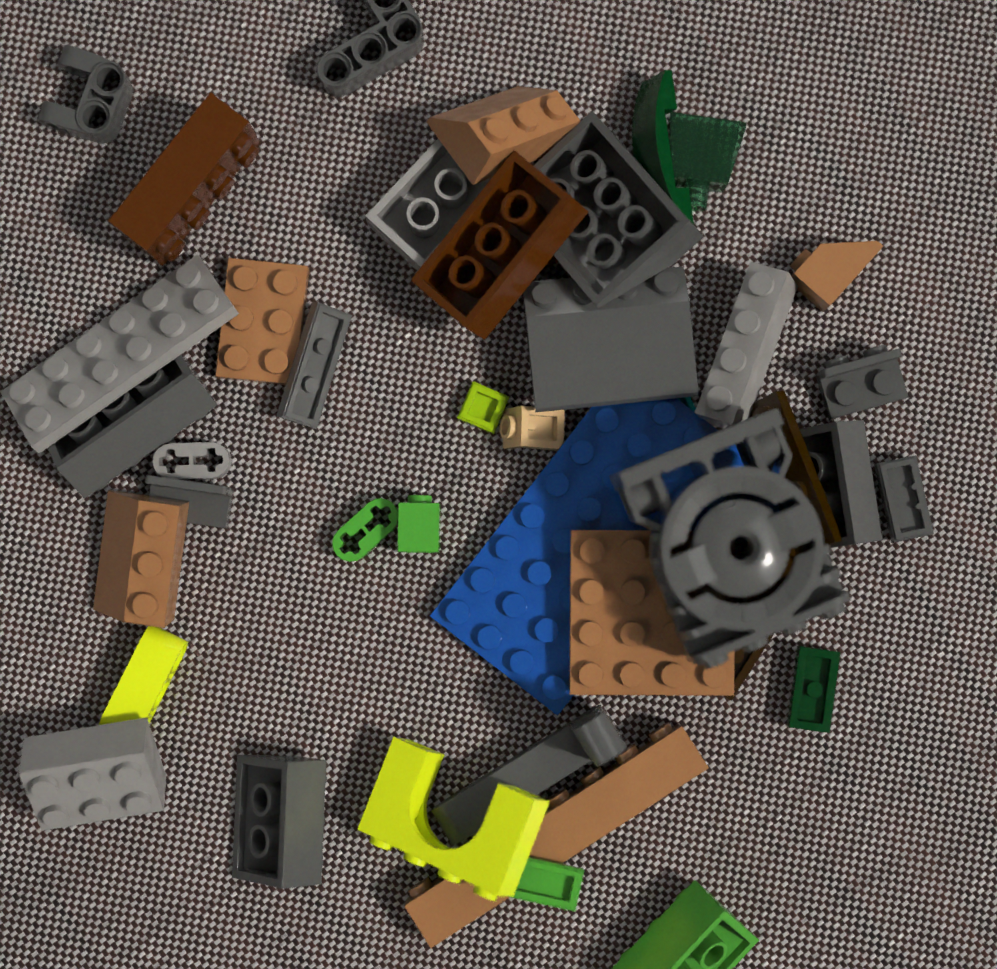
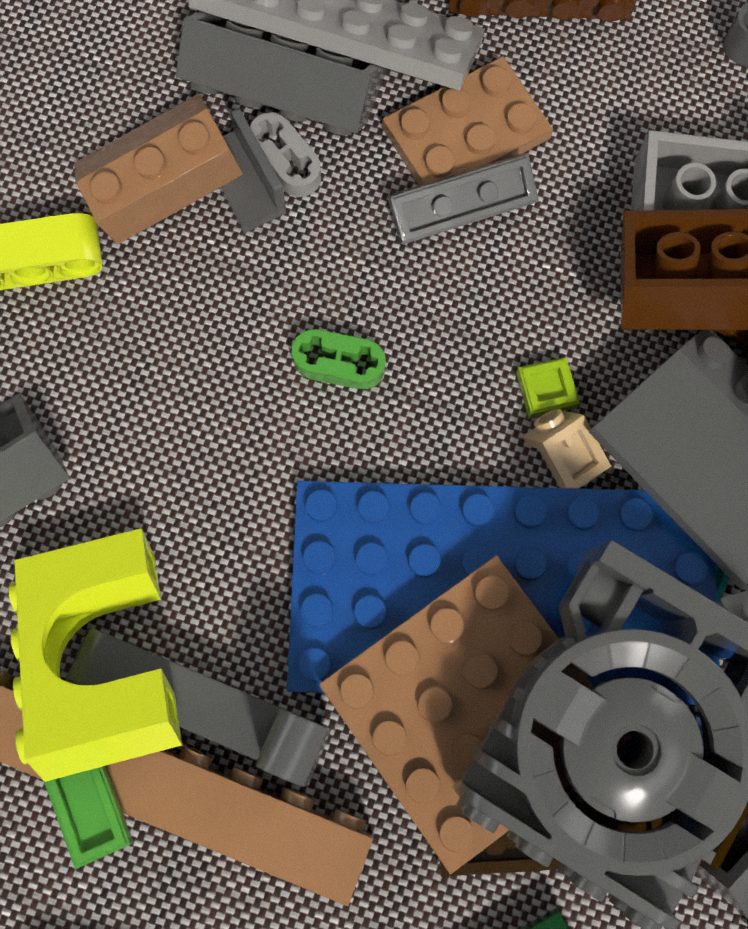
camera: 50 degrees right, 10 degrees down
bright green brick [398,495,440,553] -> none

